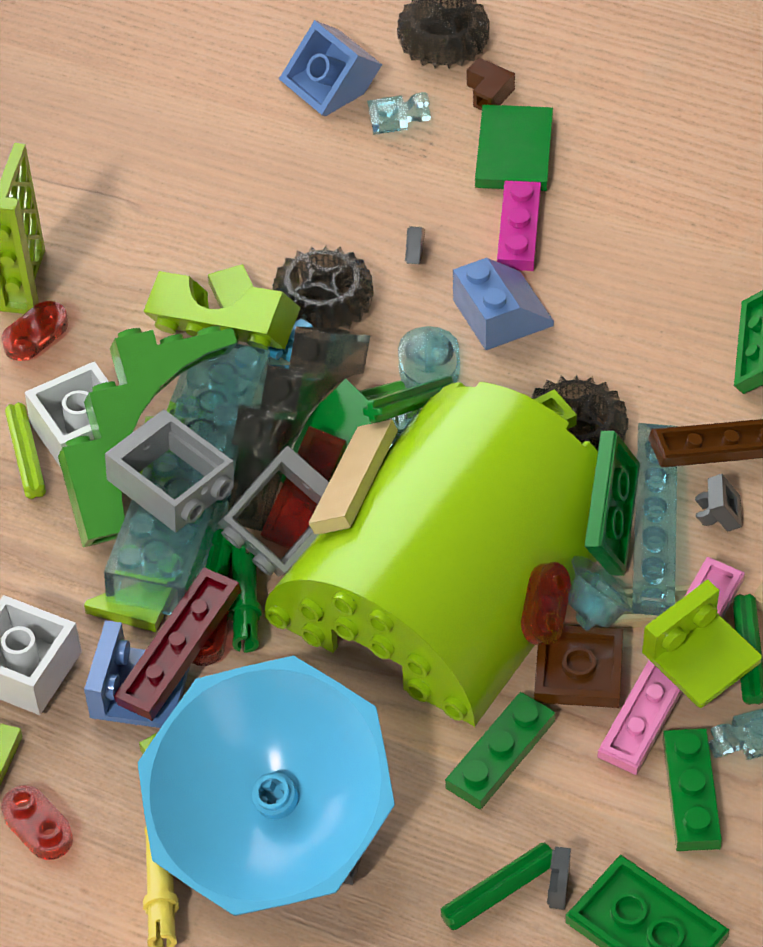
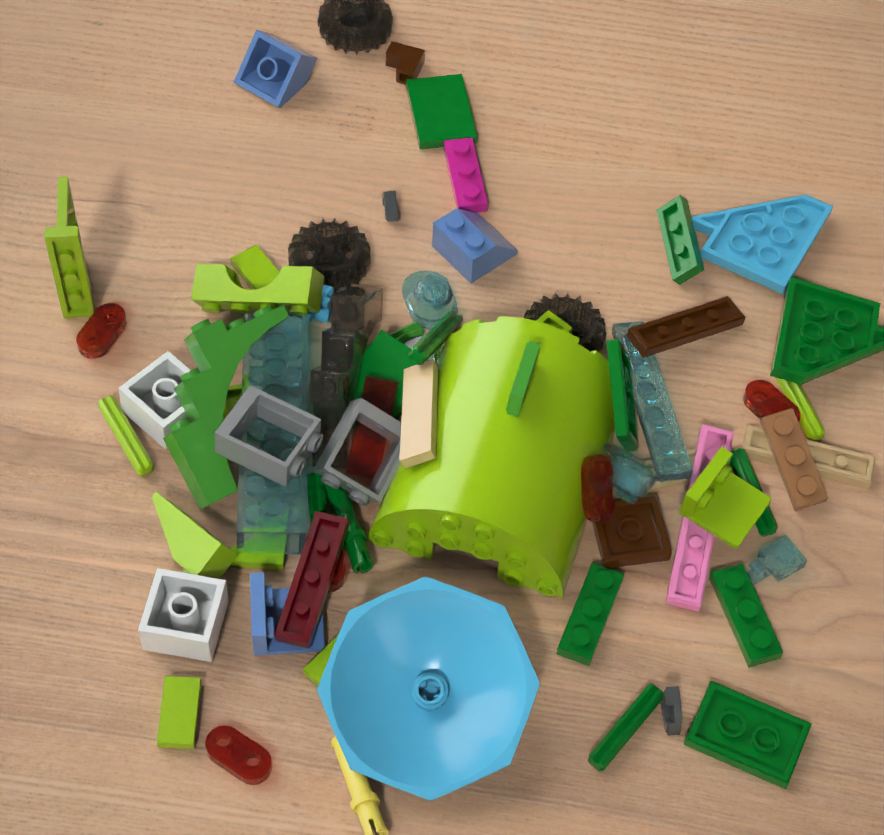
camera: 20 degrees left, 5 degrees up
clear light blue plate [368,92,431,135] -> none
dark grey tile [695,474,742,532] -> none
none -> lime slope [152,492,238,579]
none -> bright green tile [506,341,541,417]

